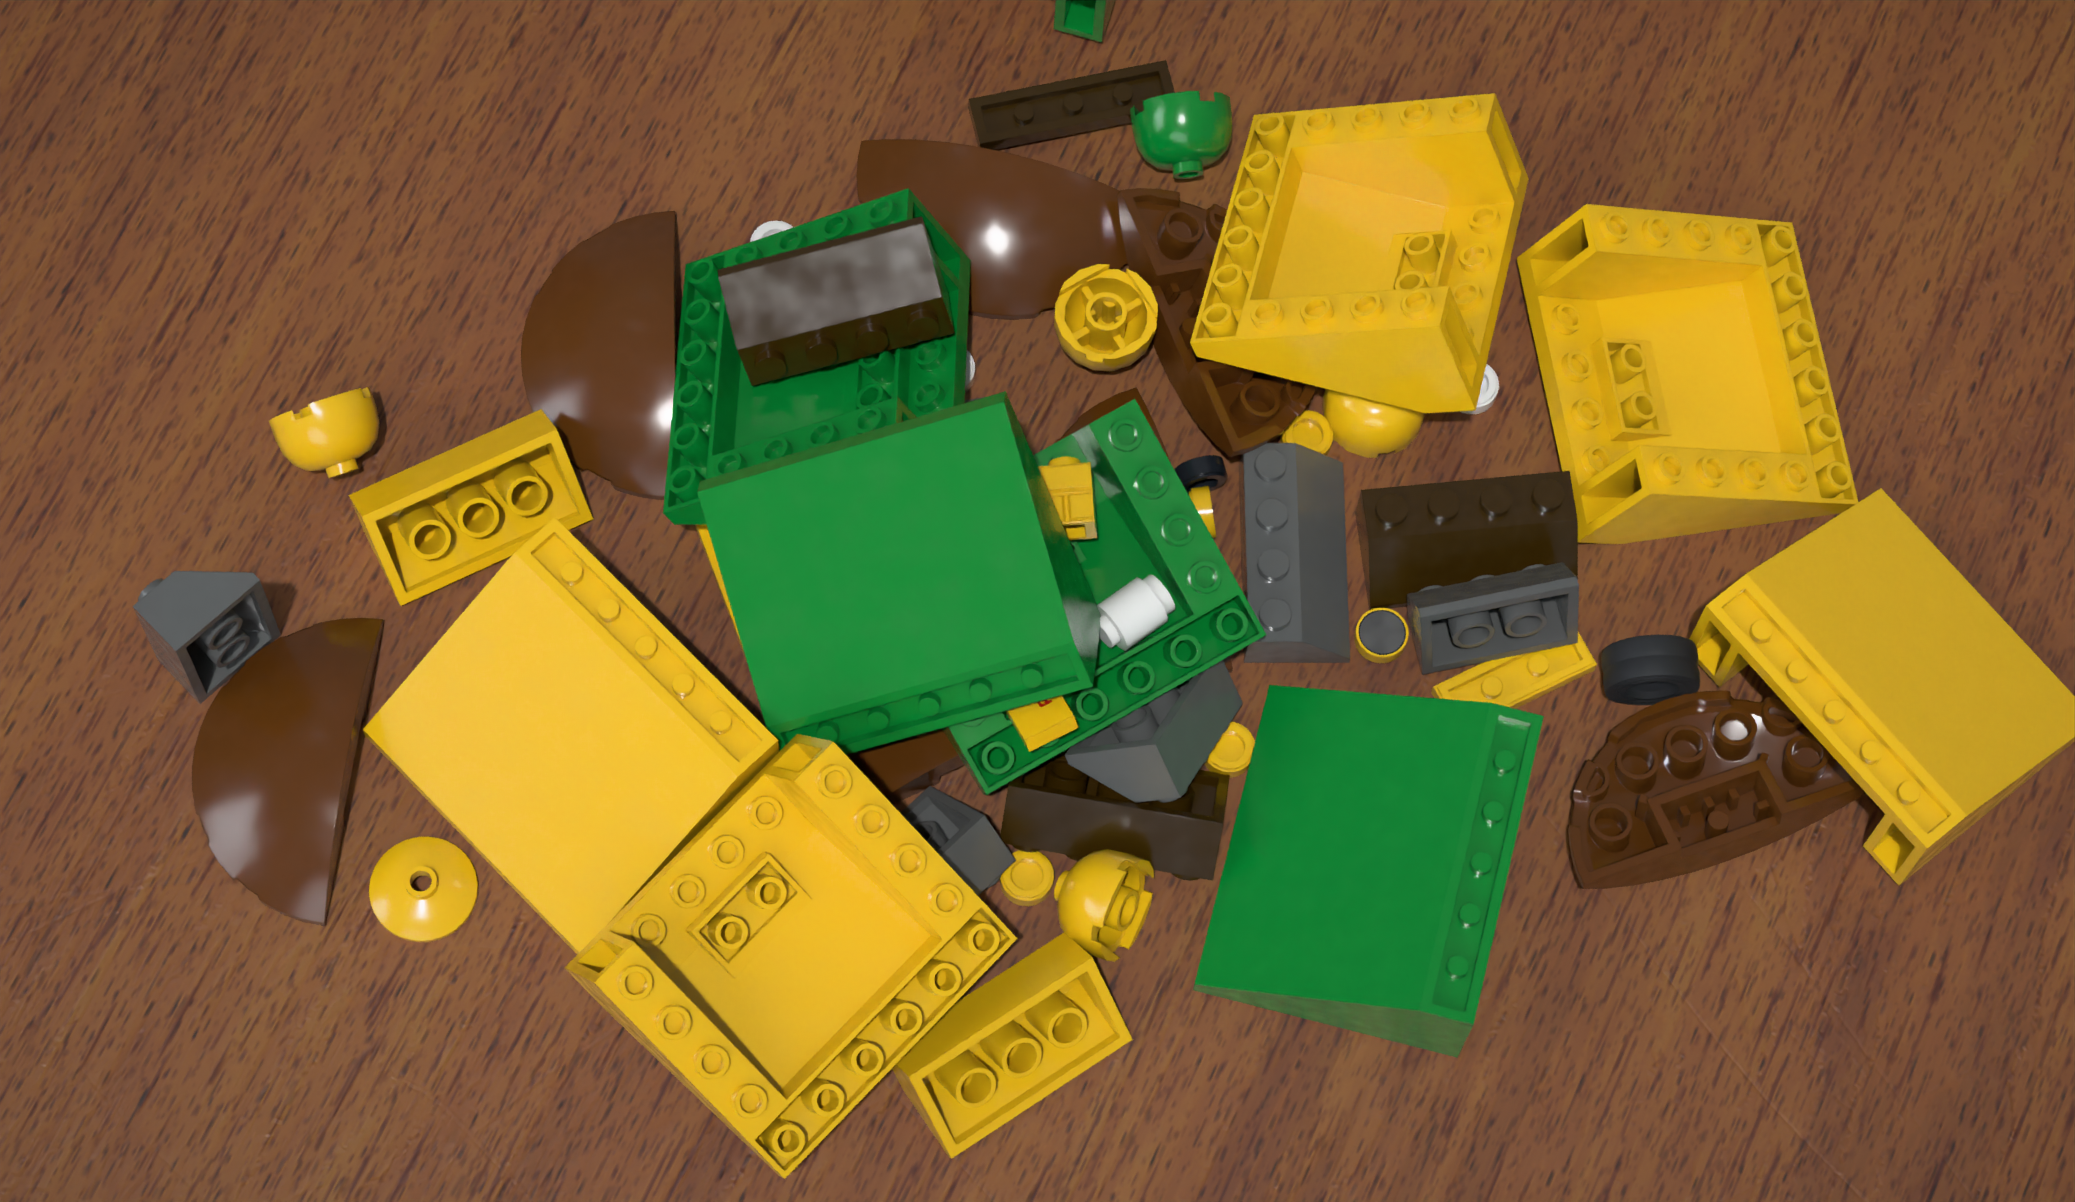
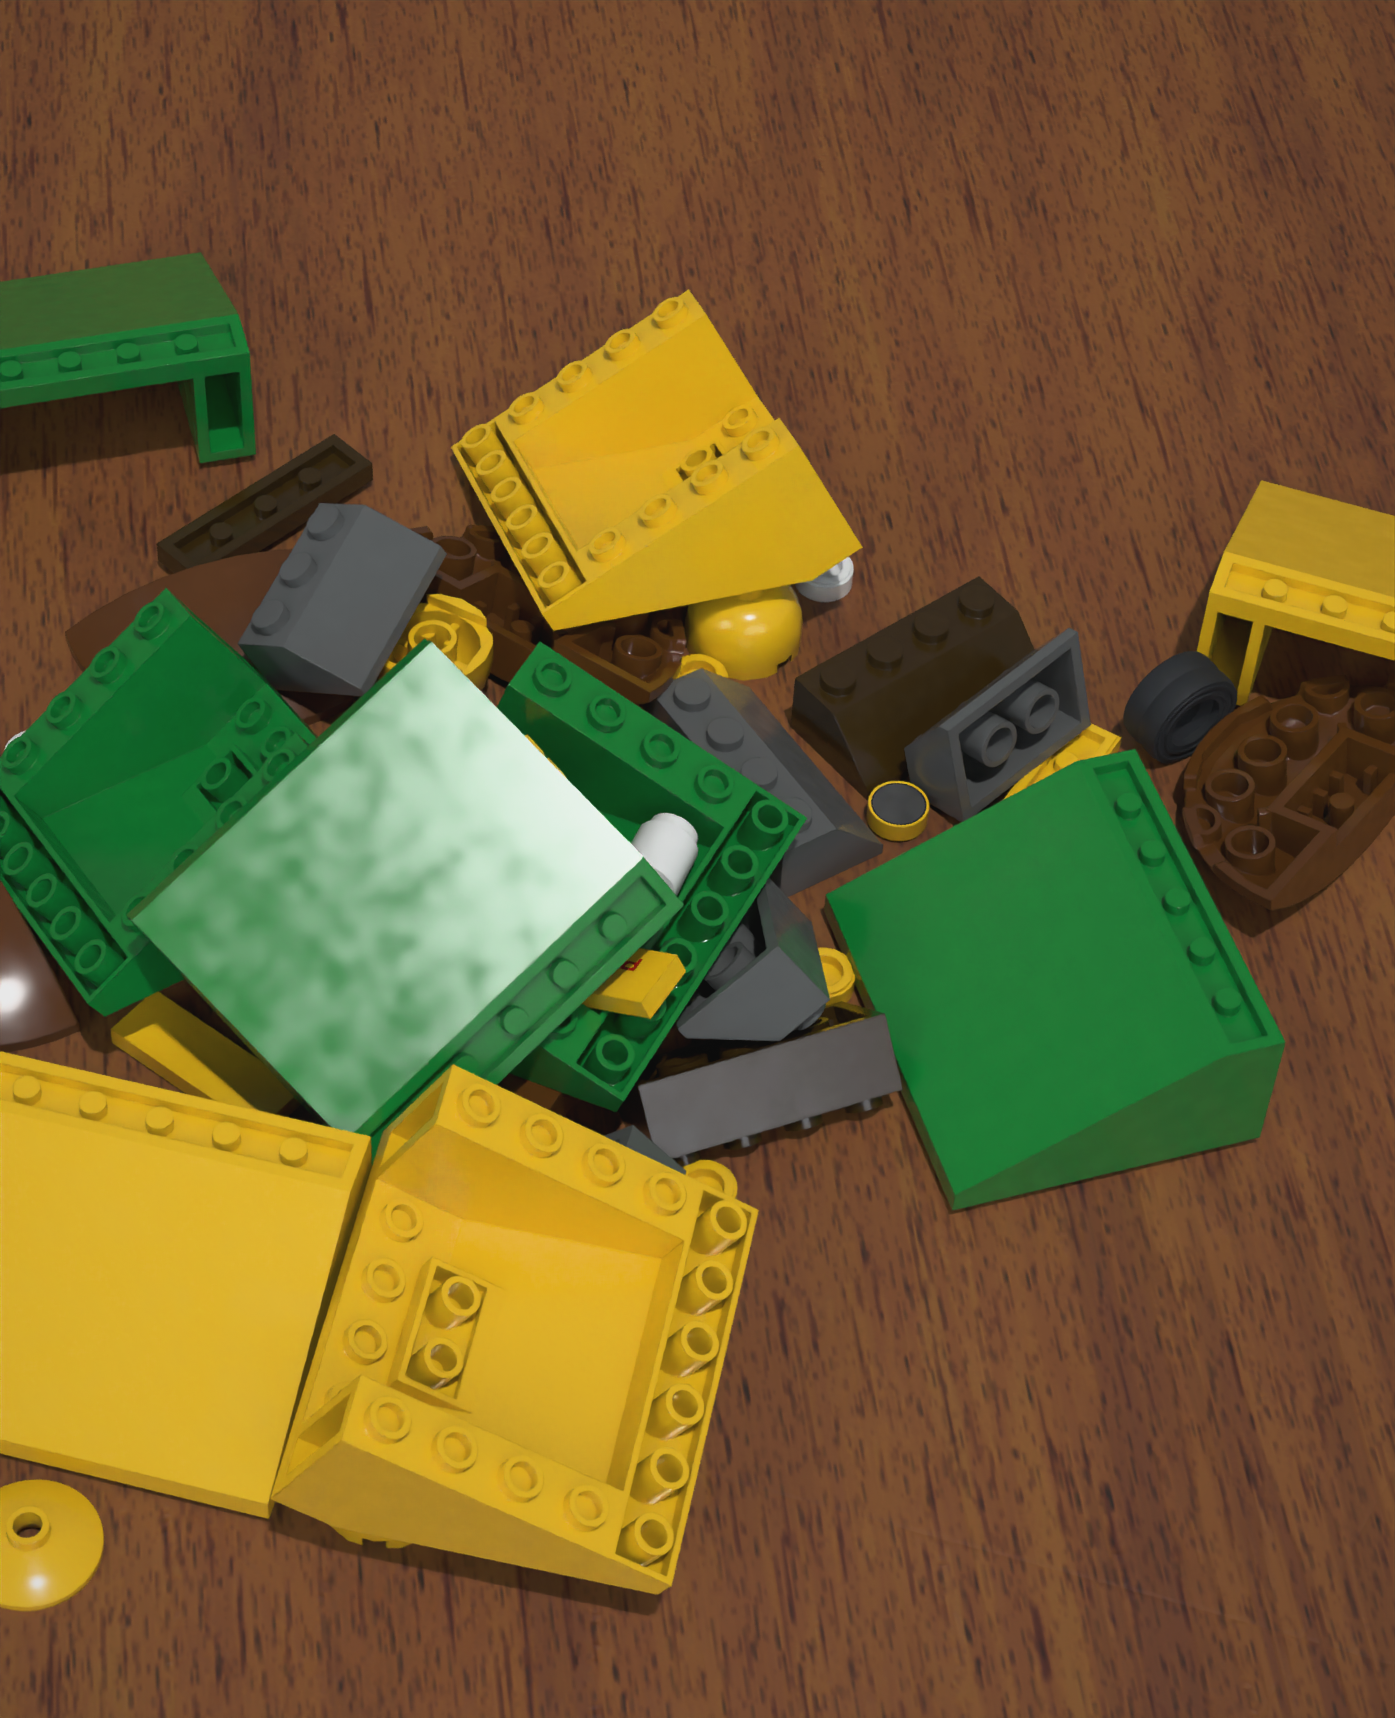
camera: 30 degrees left, 20 degrees down
dark brown slope [718,216,955,386] -> none
yellow slope [892,933,1133,1159] -> none
yellow cylinder [1054,849,1154,962] -> none
green cylinder [1130,91,1232,179] -> none
yellow slope [1517,204,1858,544] -> none
none -> dark grey slope [237,503,447,696]

